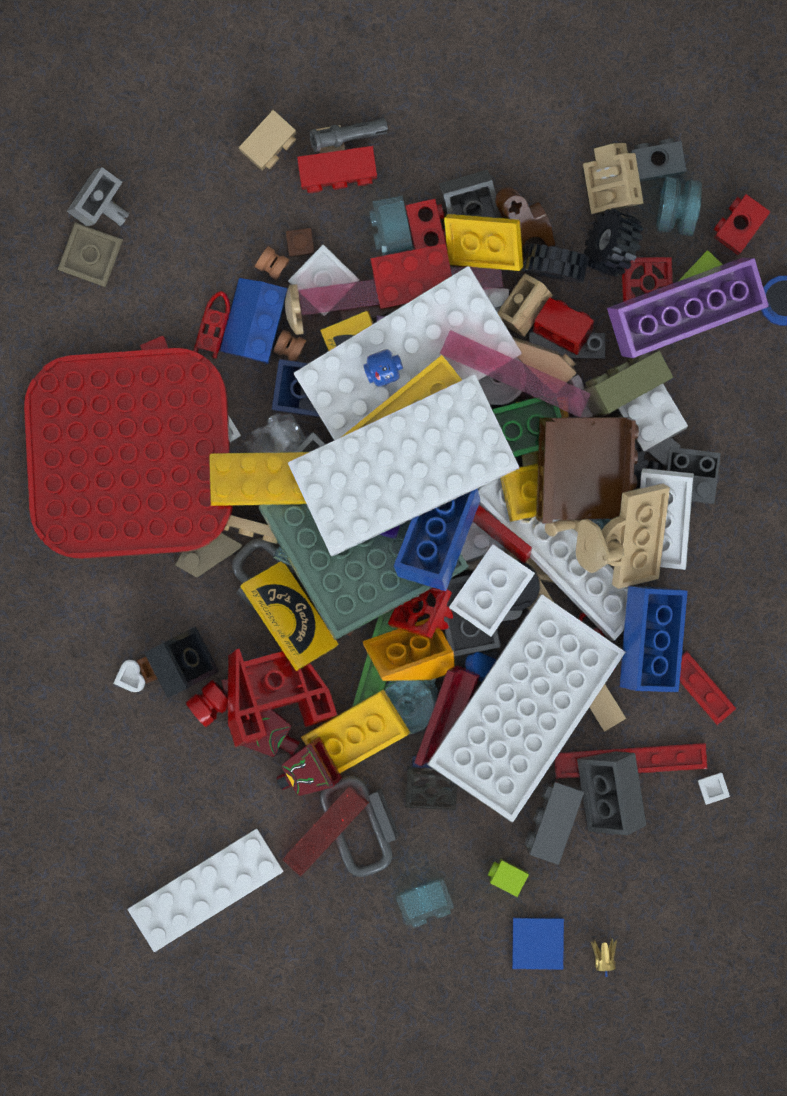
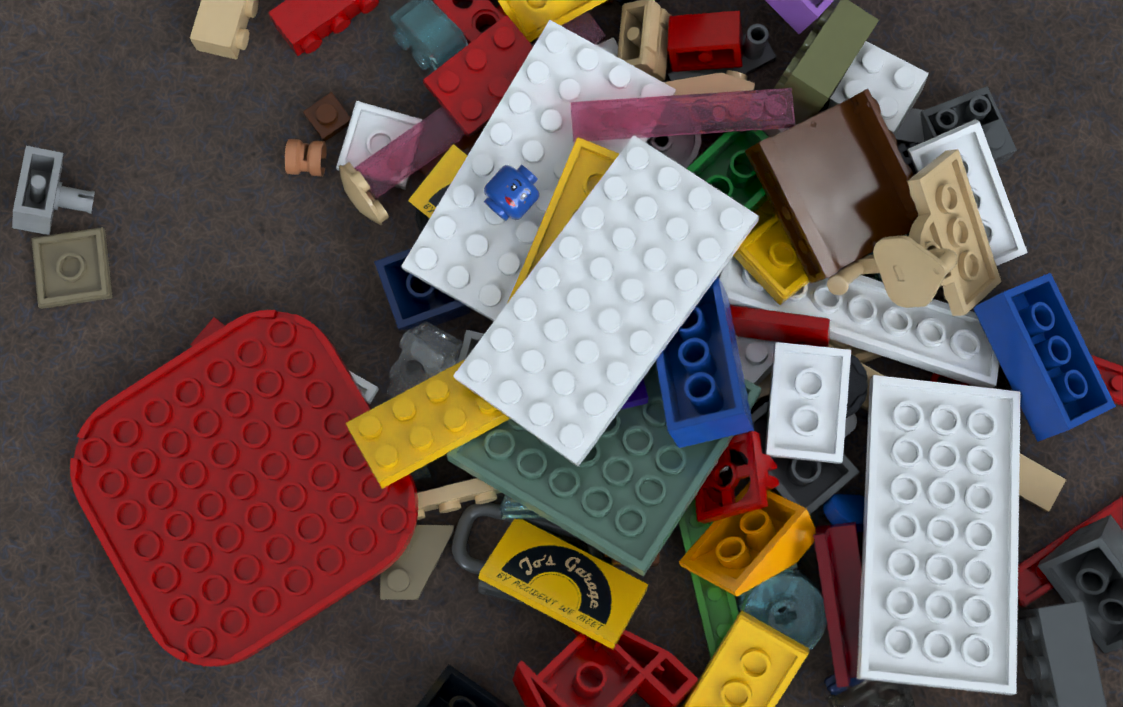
camera: 30 degrees left, 10 degrees down
red piece [193,291,230,359] -> none
blue slope [220,278,288,364] -> none
nougat wheel [273,329,307,362] -> none

